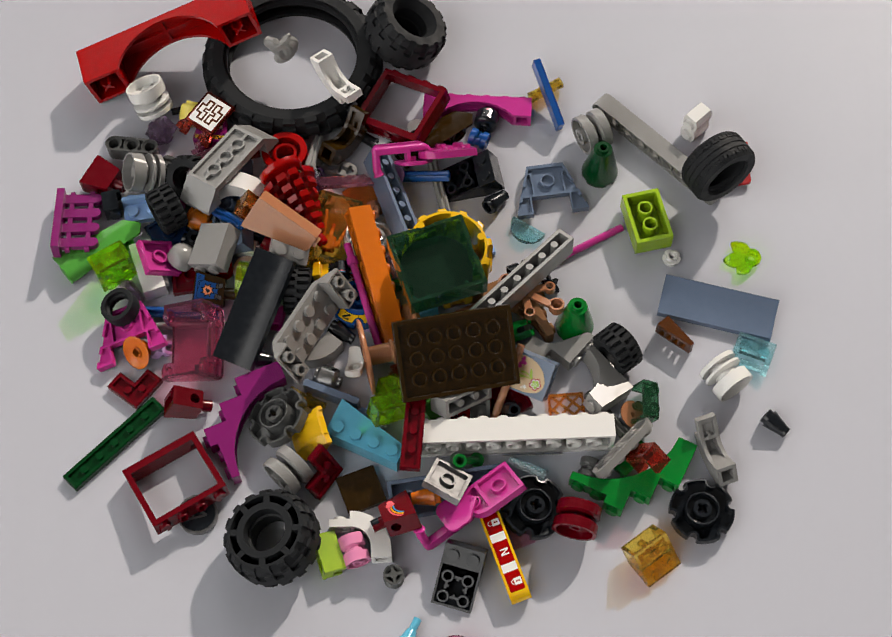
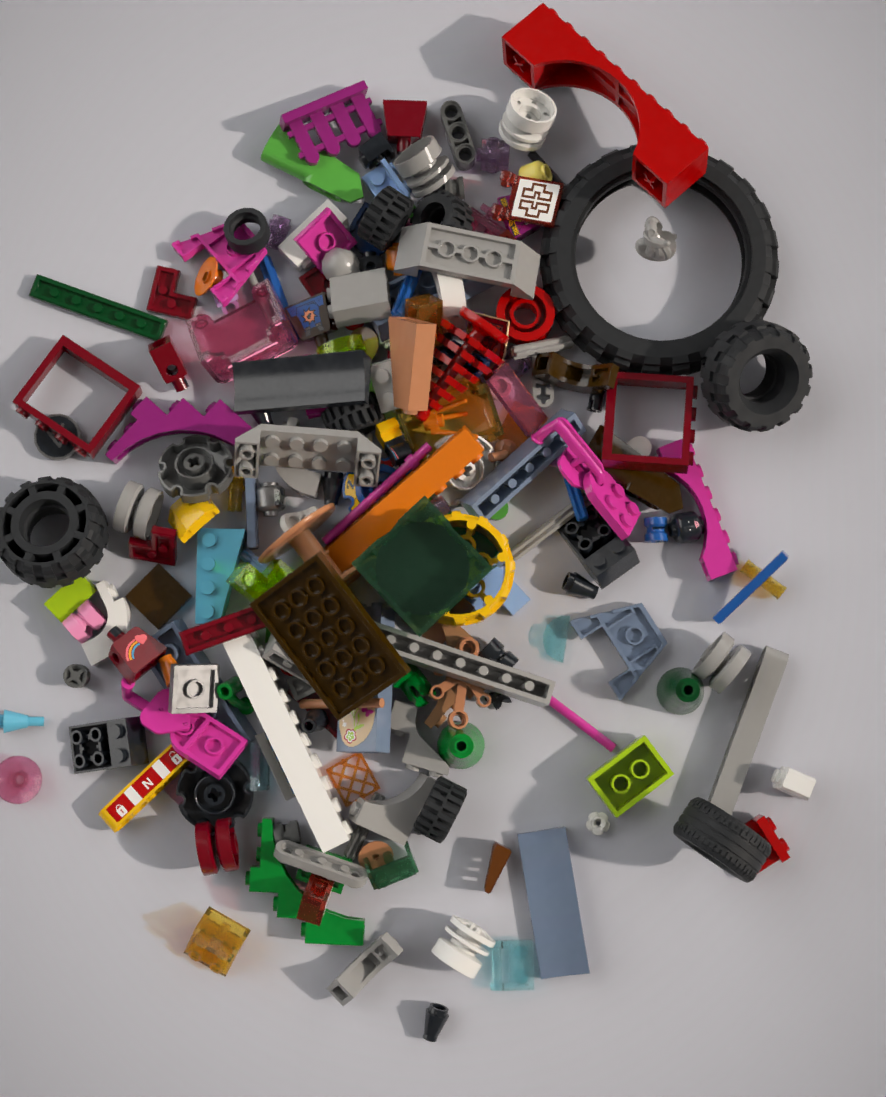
camera: 65 degrees right, 20 degrees up
clear neon green brick [86,240,137,292] -> none
white arch [310,49,363,104] -> none
black piece [668,479,735,544] -> none
clear neon green plate [723,241,761,275] -> none

